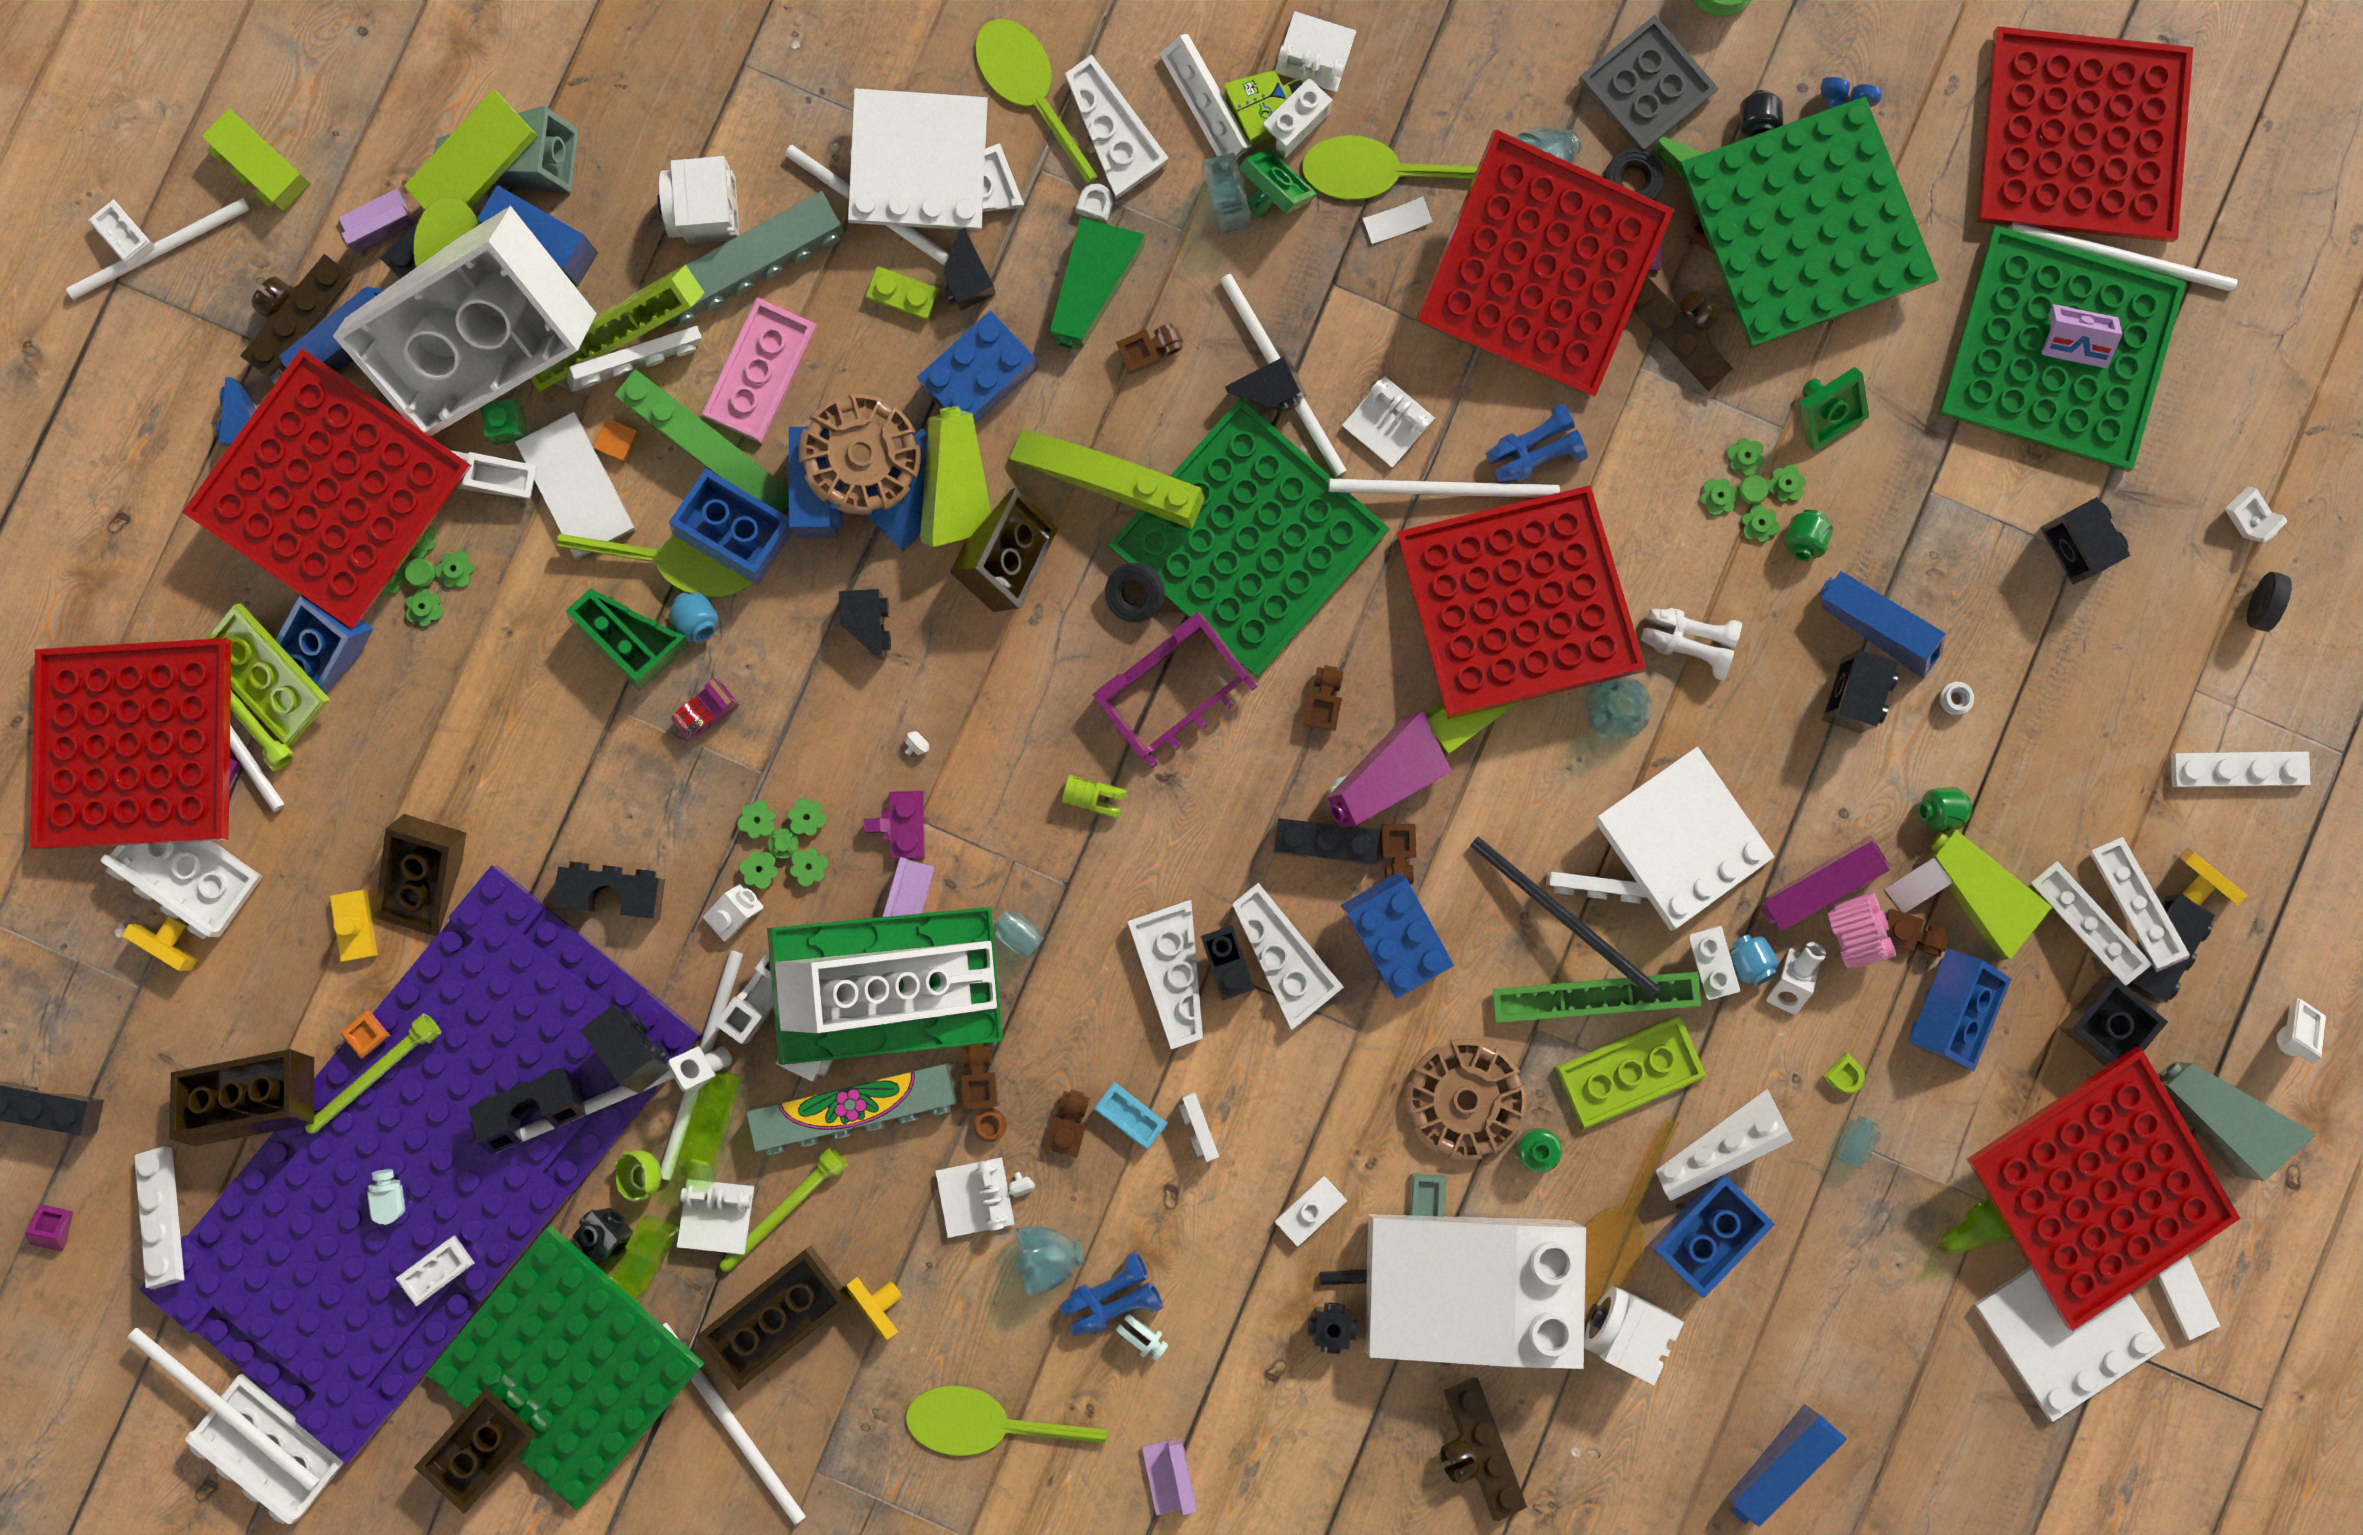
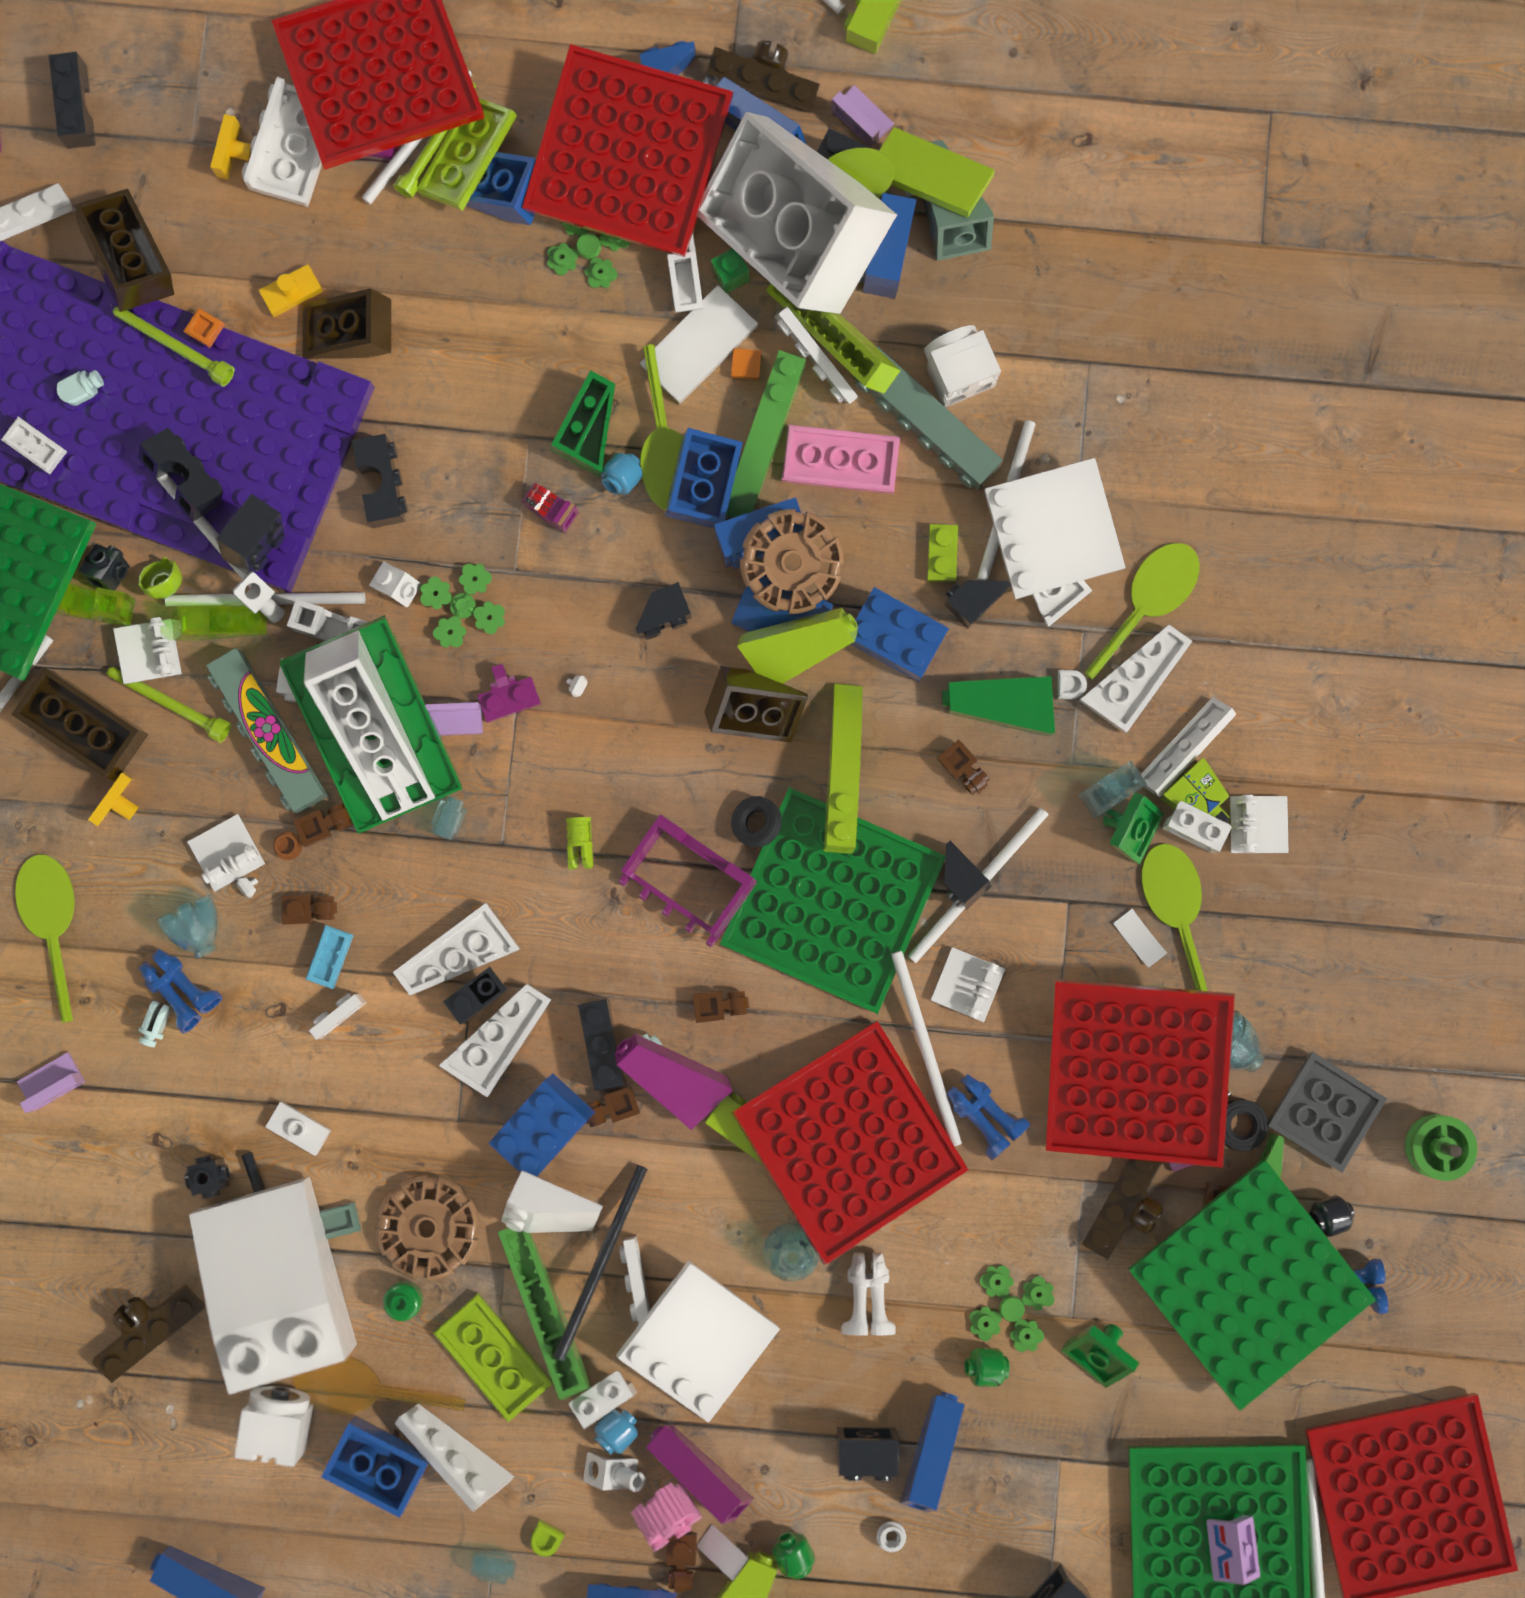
camera: 70 degrees right, 0 degrees up
none -> white slope [501,1171,603,1233]

